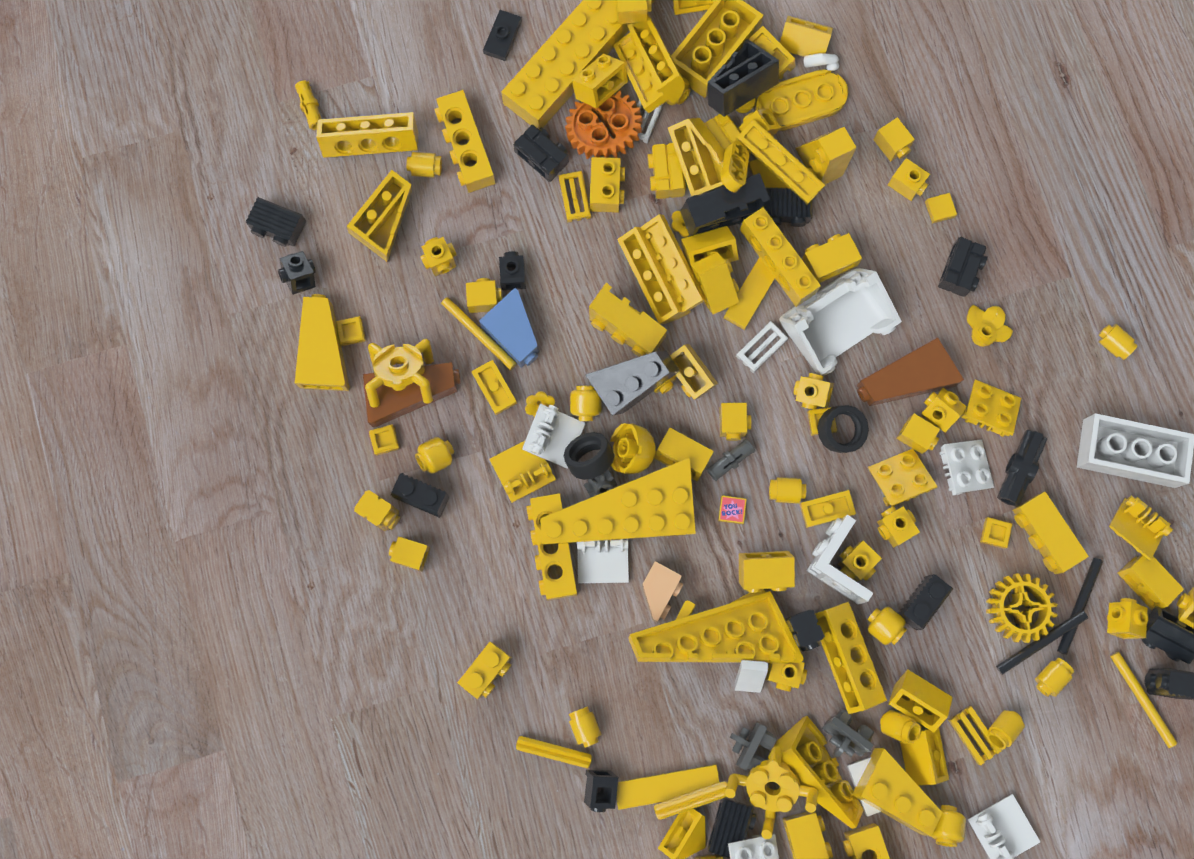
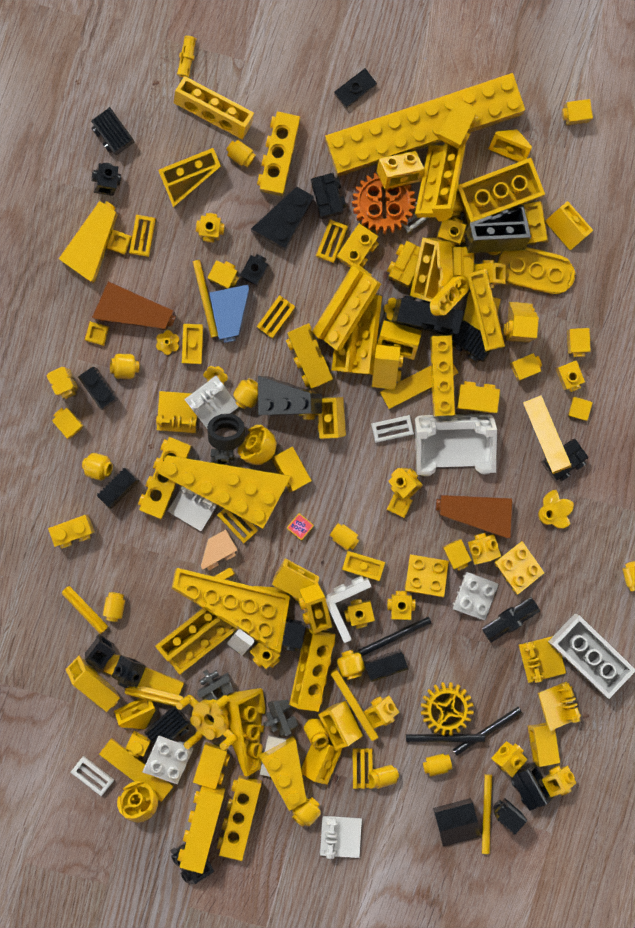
camera: 35 degrees right, 10 degrees up
yellow plate [365,339,434,408] -> none
dark grey pin [706,439,755,481] -> none
yellow brick [719,403,751,441] -> none
white arm [804,53,839,71] -> none
black tyre [817,405,869,453] -> none
yellow tile [980,517,1012,549] -> none
yellow brick [1012,492,1089,574] -> none
none -> yellow slope [66,655,120,712]
none -> yellow head [82,453,113,481]
none -> black brick [97,468,140,509]
none -> black brick [111,655,146,688]
none -> yellow tile [129,215,156,257]
none -> yellow brick [155,608,237,675]
none -> yellow plant [156,330,179,355]
none -> yellow tile [217,508,258,544]
none -> black wedge [251,187,314,251]
none -> yellow tile [256,295,296,339]
none -> yellow brick [298,584,332,634]
none -> yellow brick [312,263,381,351]
none -> yellow tile [331,668,379,741]
none -> black bar [358,616,432,656]
none -> yellow brick [364,696,399,729]
none -> black slope [433,798,481,847]
none -> yellow brick [437,218,466,247]
none -> yellow brick [510,353,542,381]
none -> yellow hinge [519,636,566,683]
none -> yellow tile [523,396,571,474]

